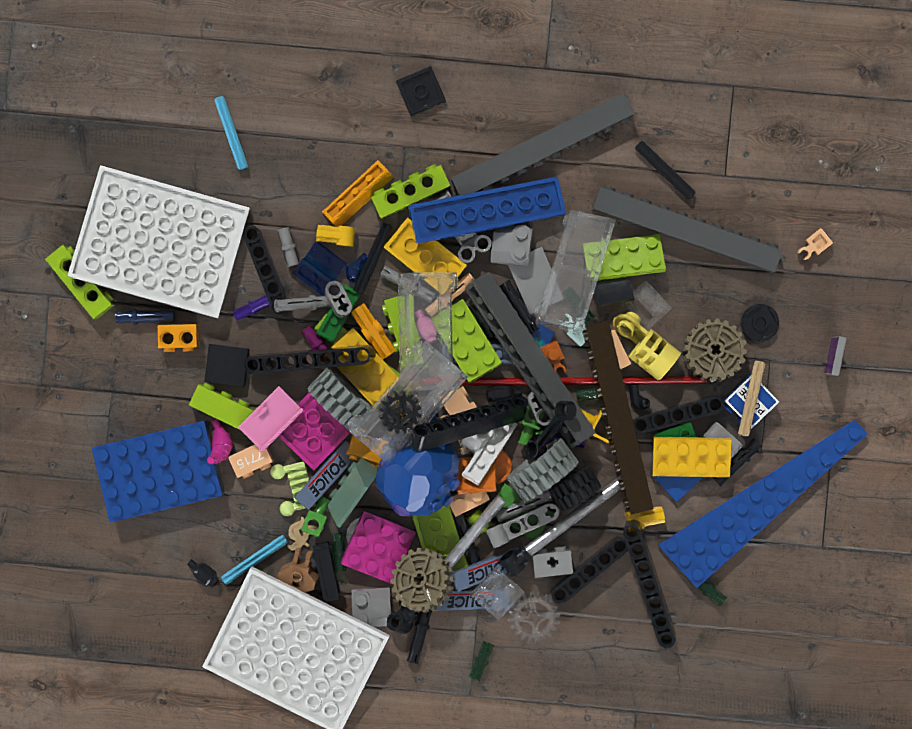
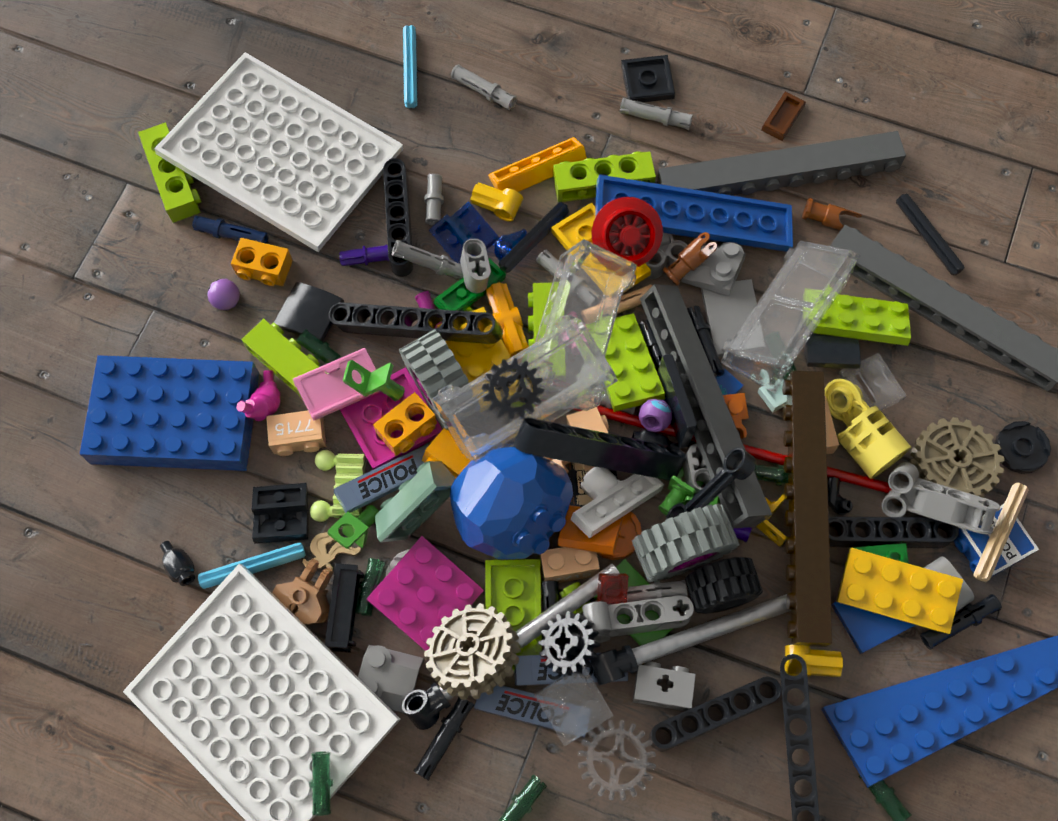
camera: 20 degrees right, 20 degrees down
none -> medium lavender piece [207,279,240,310]
none -> black slope [251,483,309,544]
none -> clear green pin [296,329,342,370]
none -> clear green pin [309,751,333,816]
none -> bright green bracket [343,360,405,401]
none -> light orange brick [373,392,437,456]
none -> light grey pin [451,64,517,110]
none -> gear [538,611,600,676]
none -> red piece [591,197,663,269]
none -> clear red tile [597,573,629,604]
none -> light grey pin [619,98,693,130]
none -> medium lavender piece [639,399,673,432]
none -> black tile [658,354,697,449]
none -> dark orange piece [662,232,717,286]
none -> reddish brown tile [761,91,806,141]
none -> dark orange piece [802,198,862,230]
none -> light grey piece [882,462,1000,534]

